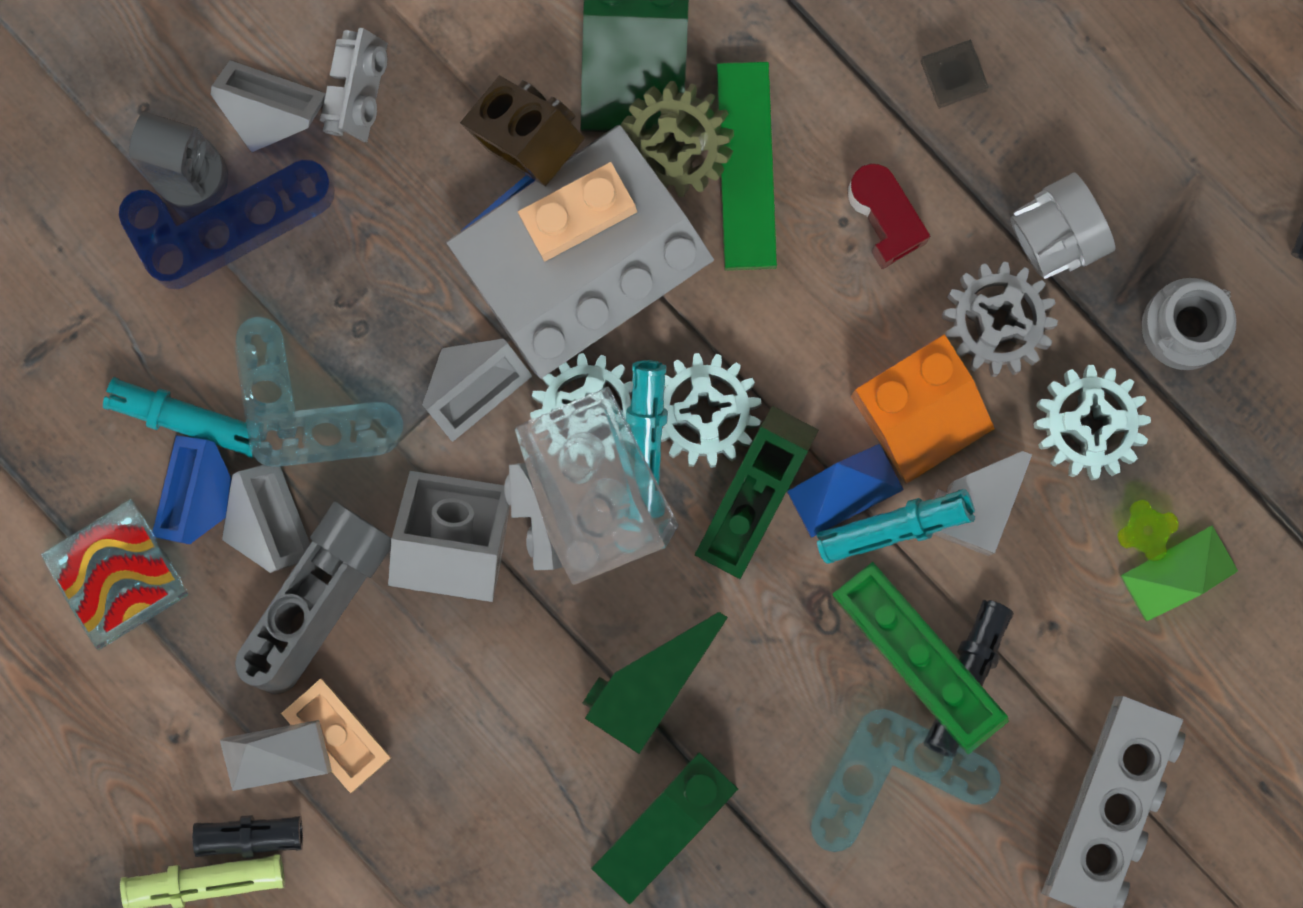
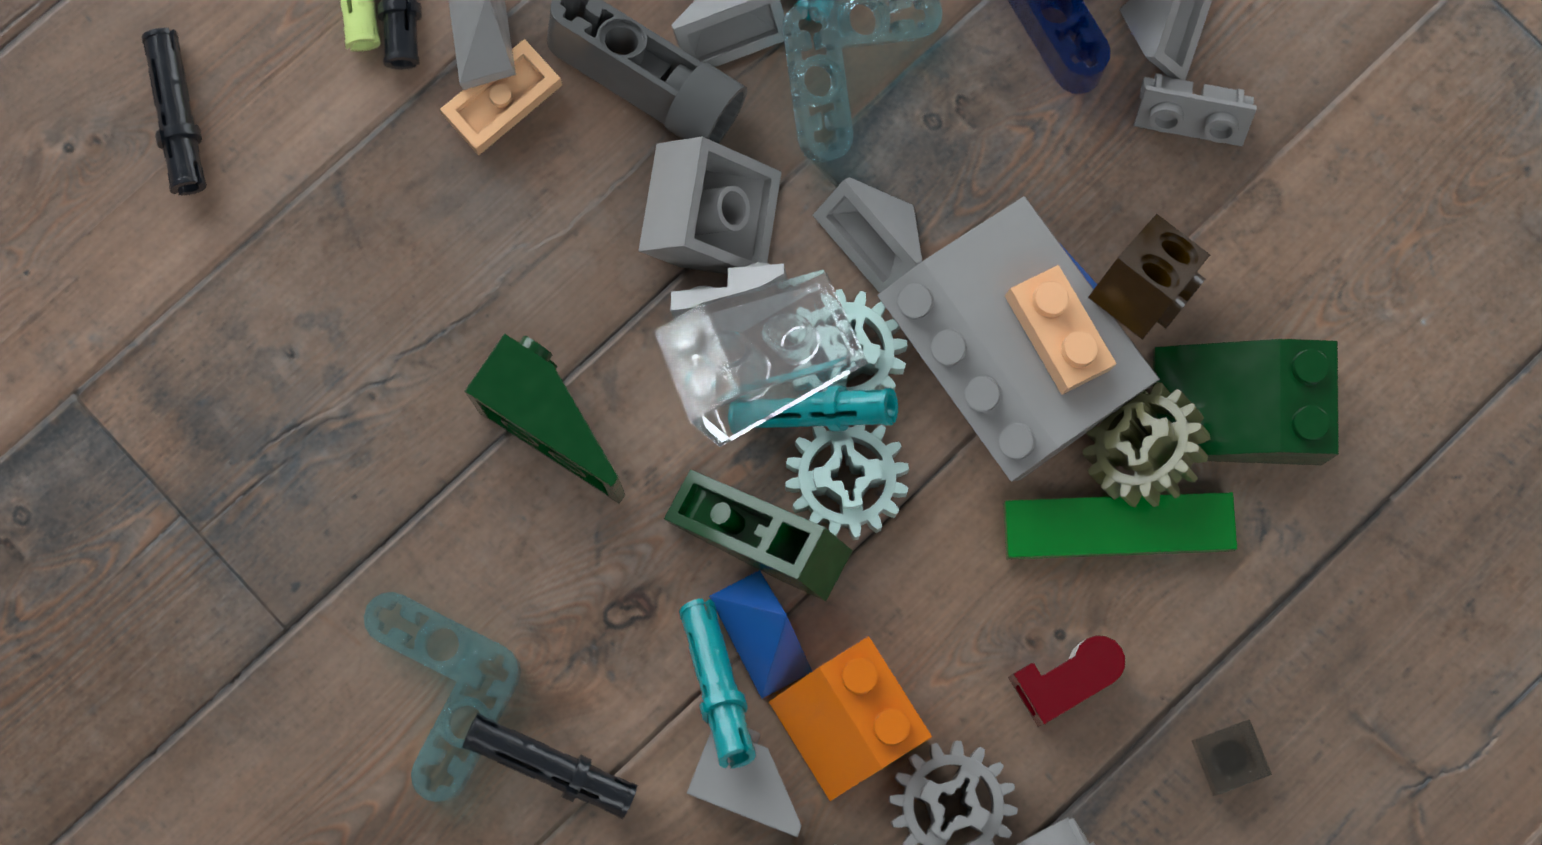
camera: 90 degrees right, 5 degrees down
dark green slope [591,752,738,905] -> none
green tile [832,562,1009,755] -> none

